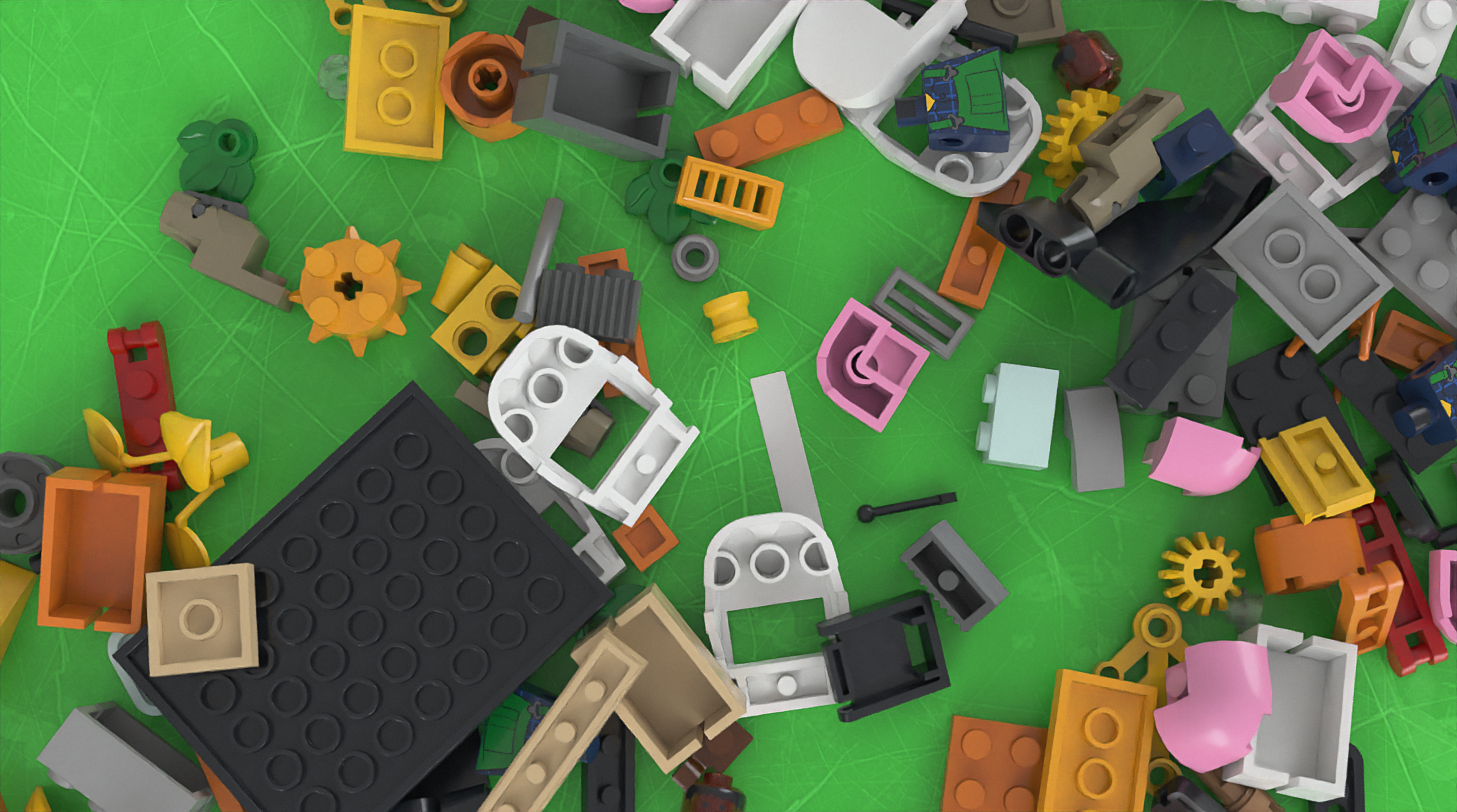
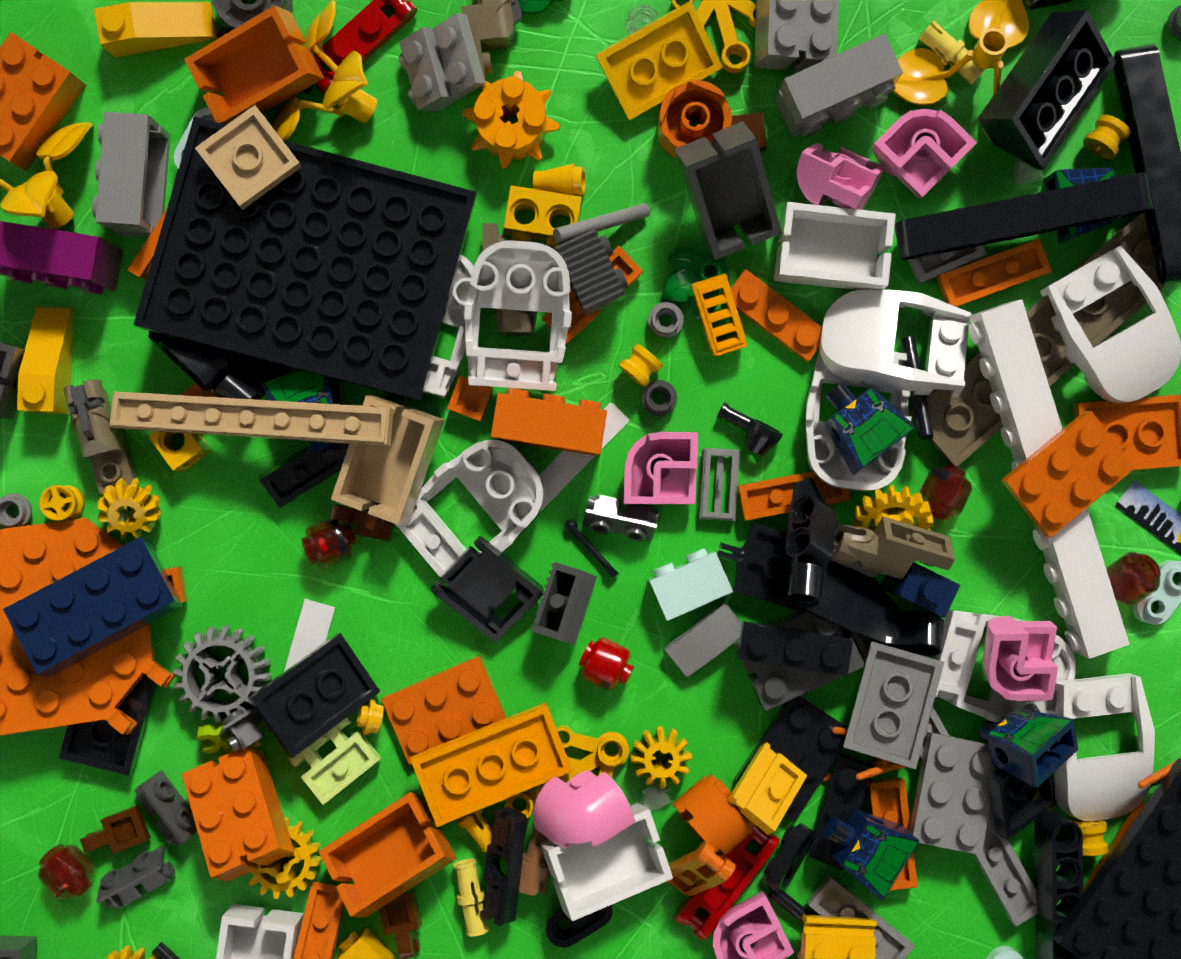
camera: 55 degrees right, 5 degrees up
bright pink brick [1141,417,1261,497] -> none
none -> light grey plate [399,13,486,112]
none -> orange piece [491,388,608,457]
none -> red head [578,637,634,691]
none -> dark grey hinge [583,494,659,541]
none -> dark grey plate [642,380,677,416]
none -> black bar [717,402,783,456]
none -> black plate [717,522,802,612]

